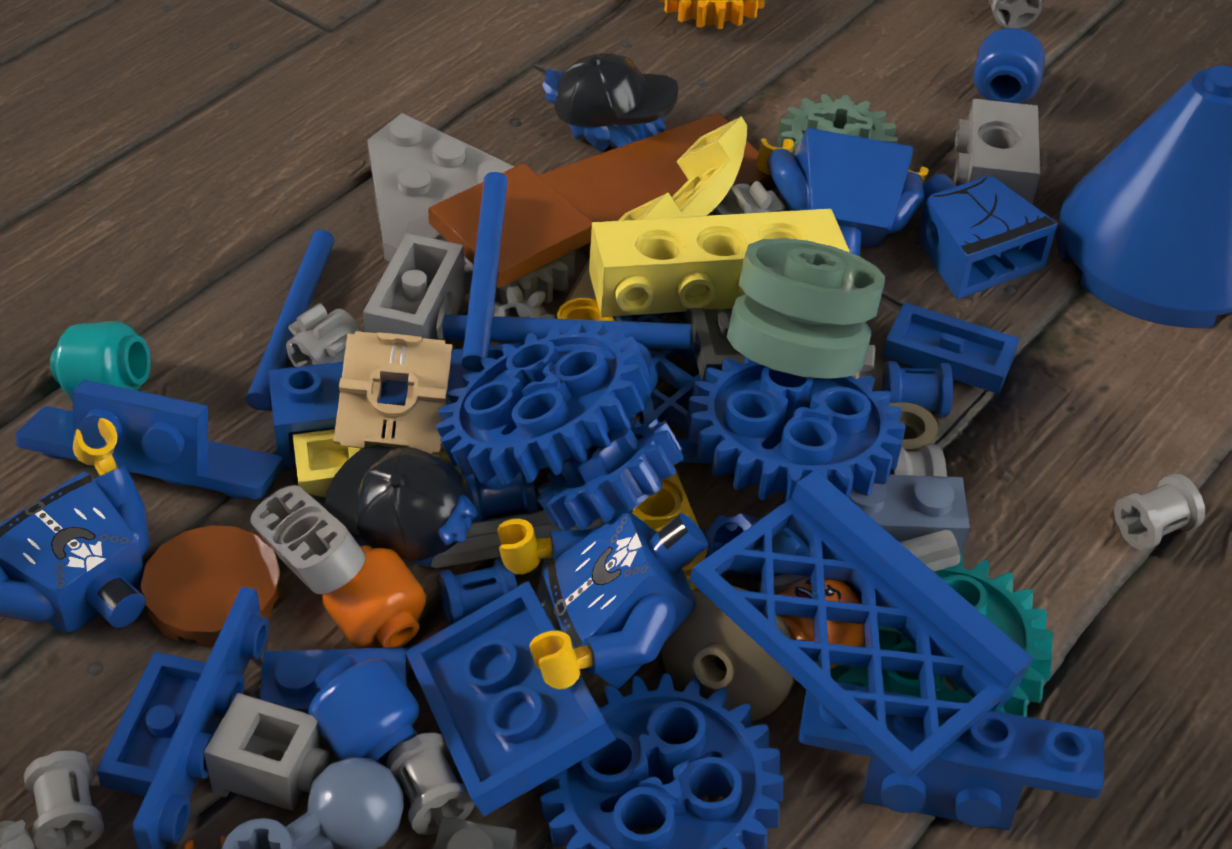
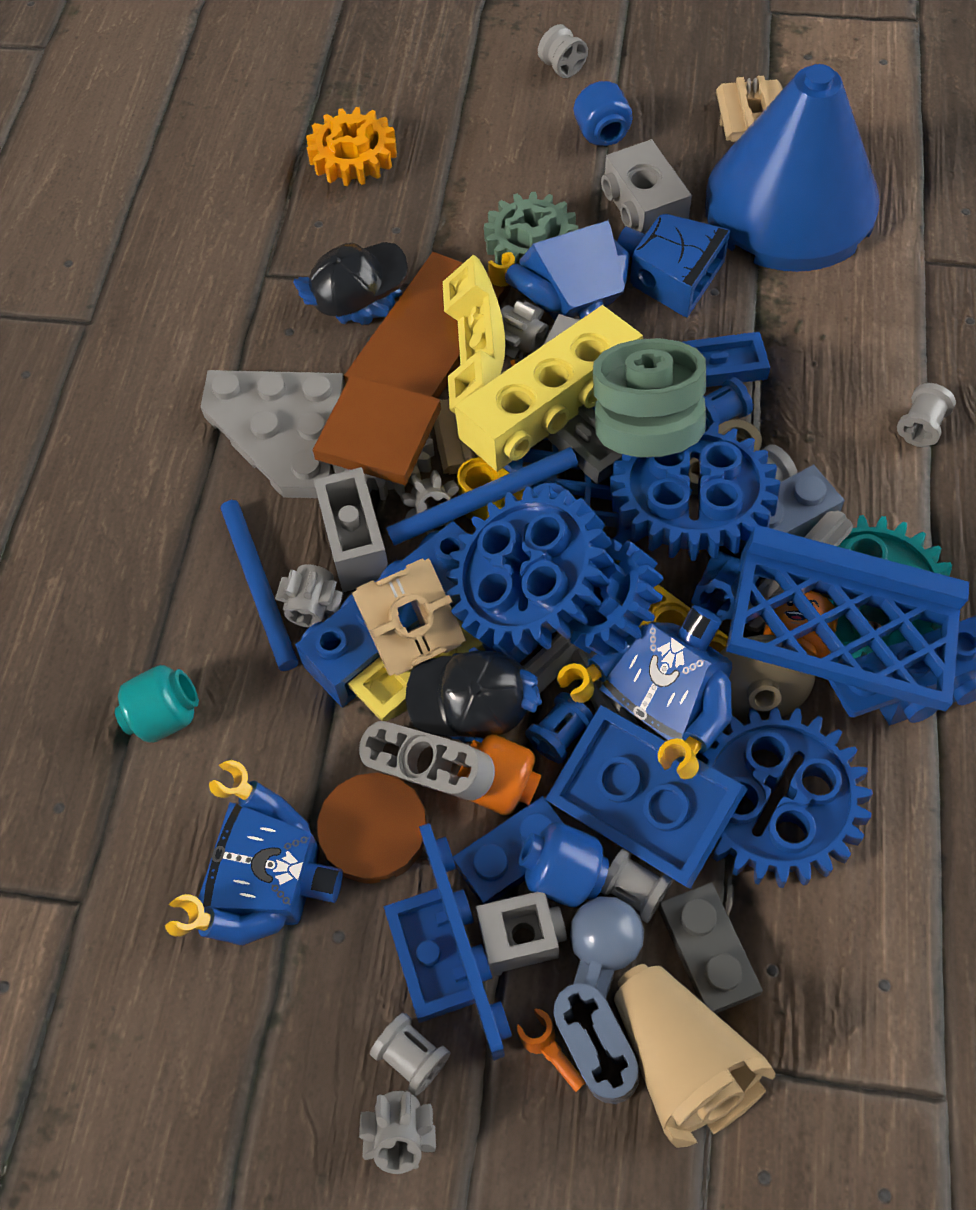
camera: 25 degrees left, 15 degrees up
blue bracket [16,380,282,499] -> none
blue bar [462,172,508,372] -> none

